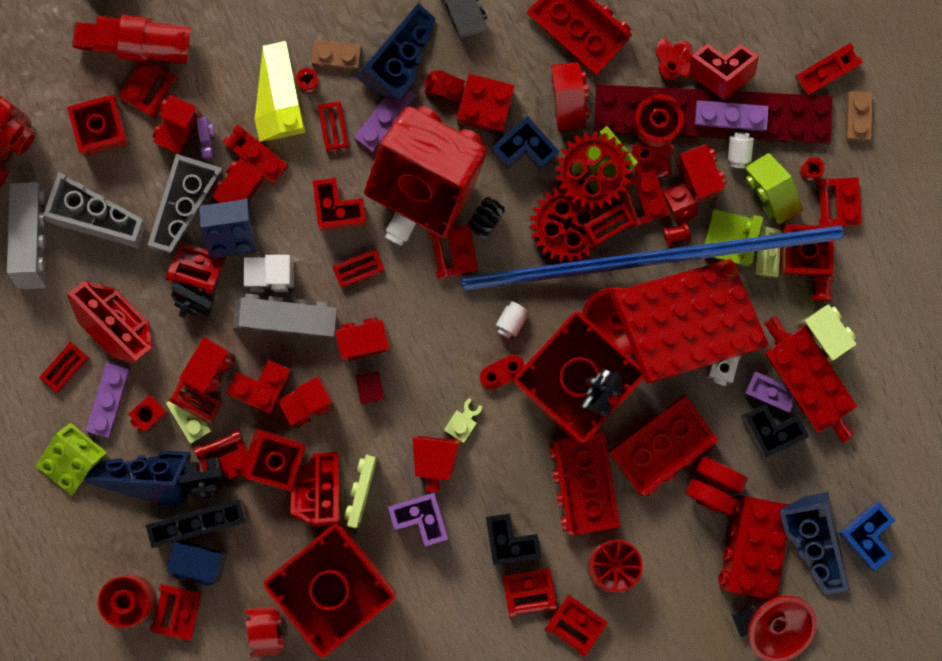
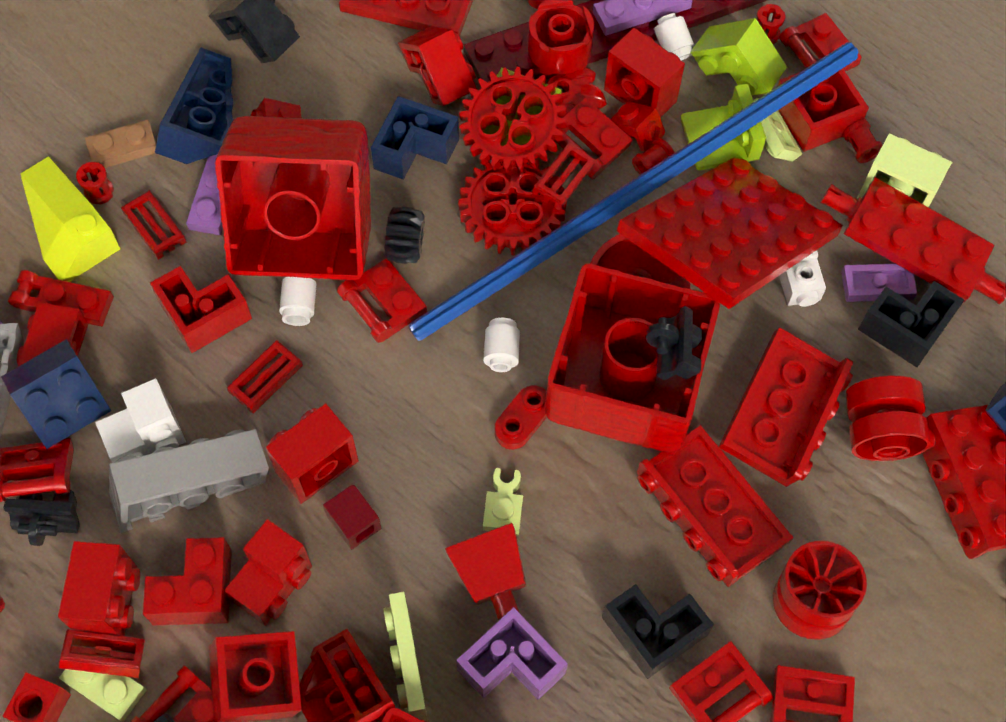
camera: 30 degrees left, 20 degrees down
red brick [456,73,515,136] -> none

